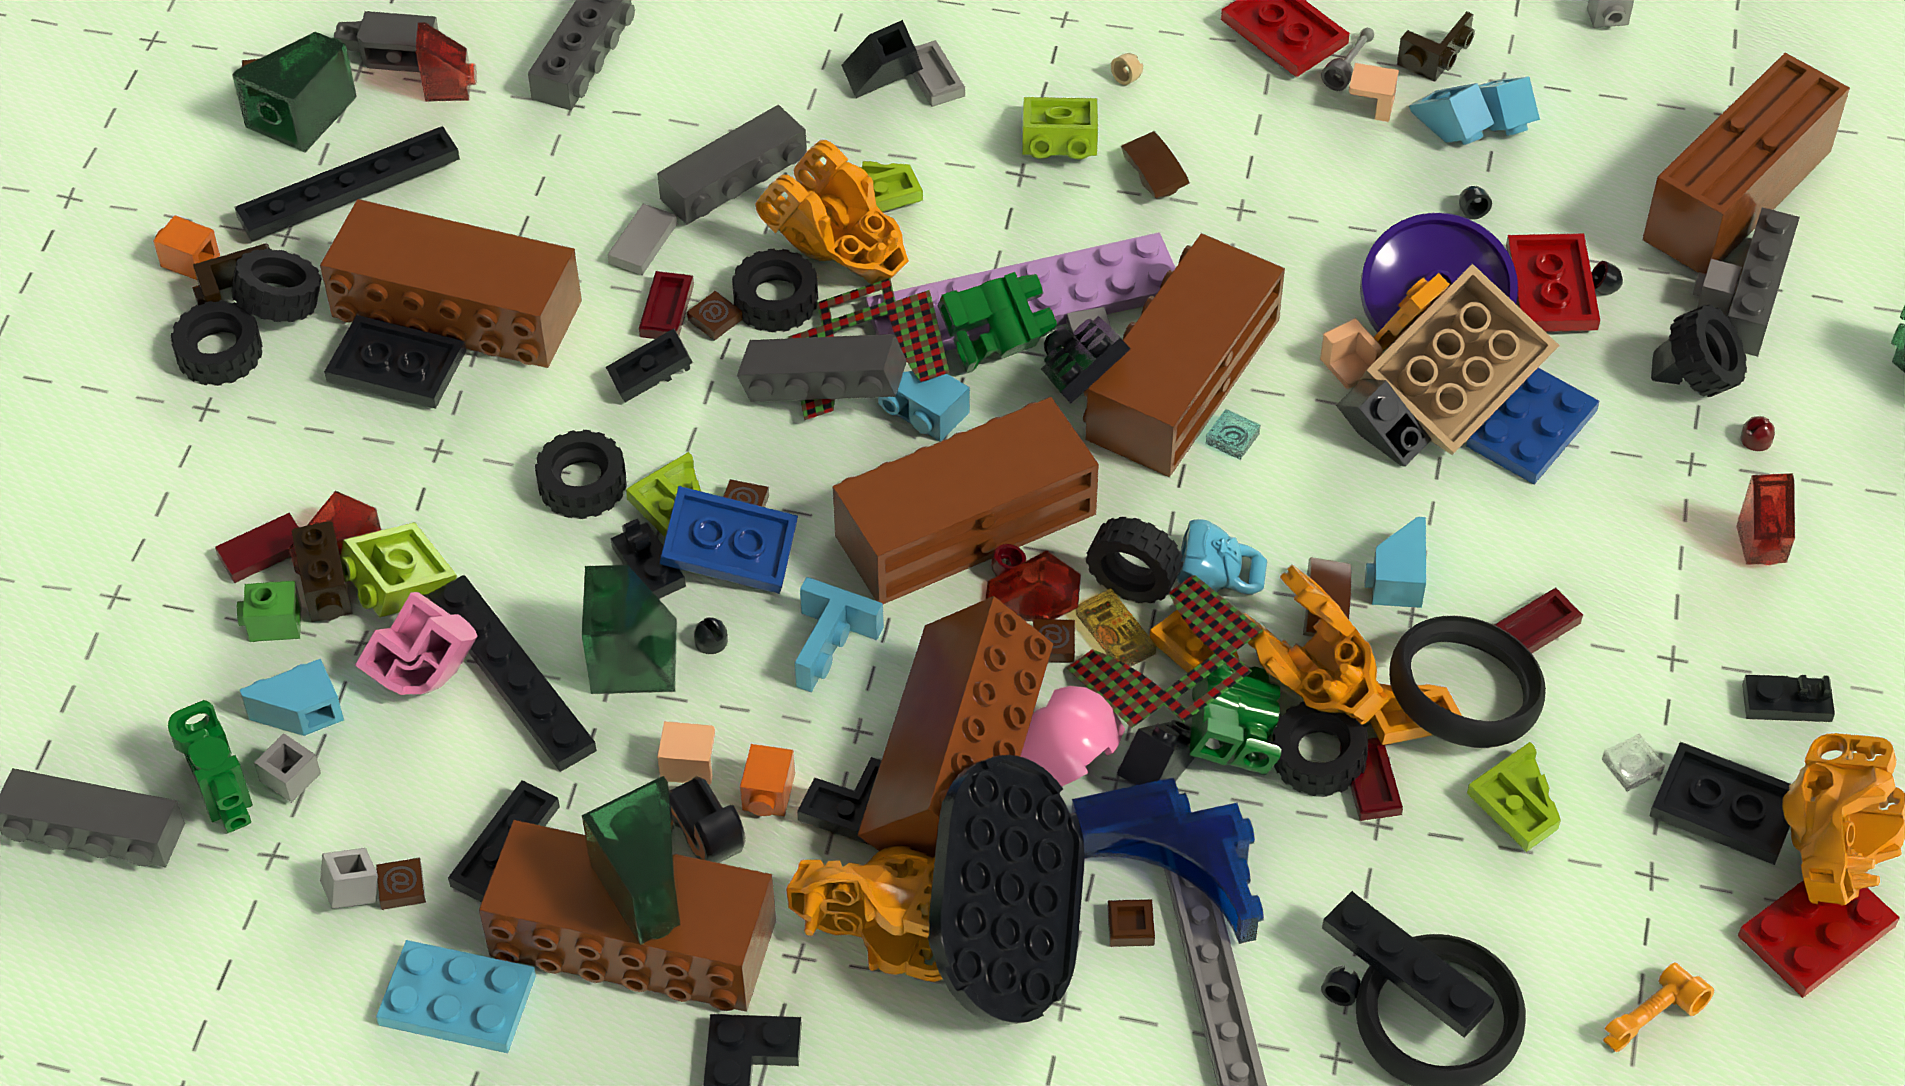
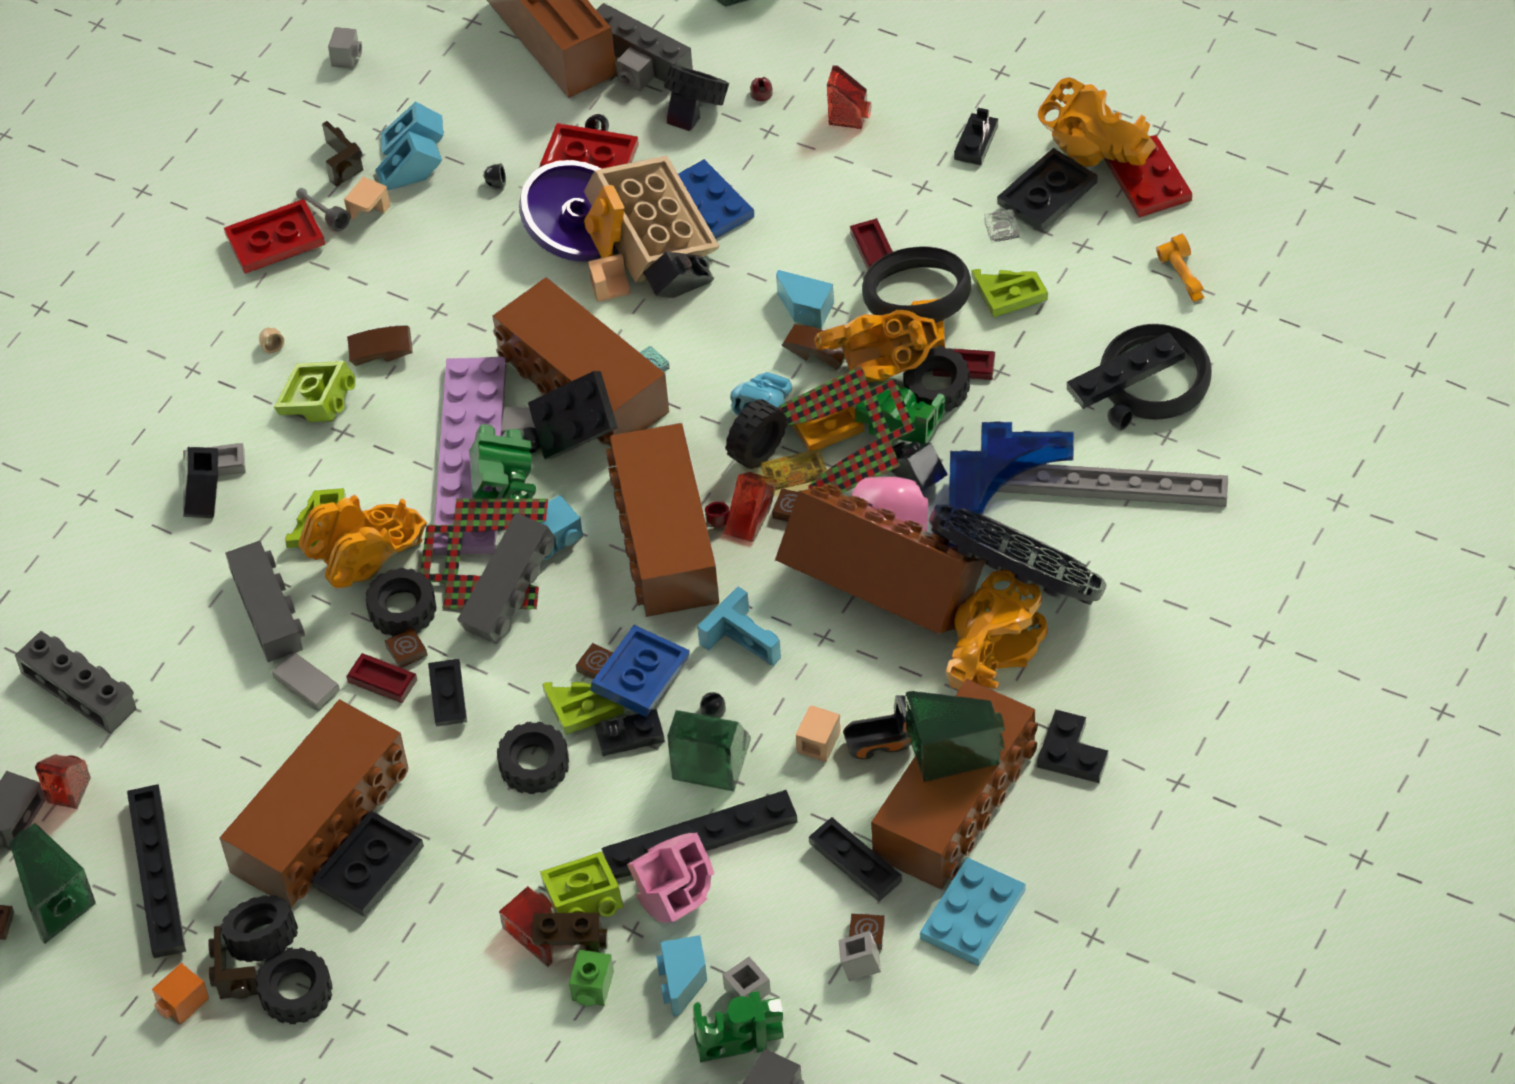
camera: 70 degrees left, 0 degrees up
dark red tile [215,512,299,583] -> none
orange brick [740,744,795,817] -> none
black plate [797,757,881,845] -> none
reddish brown tile [1107,899,1155,947] -> none

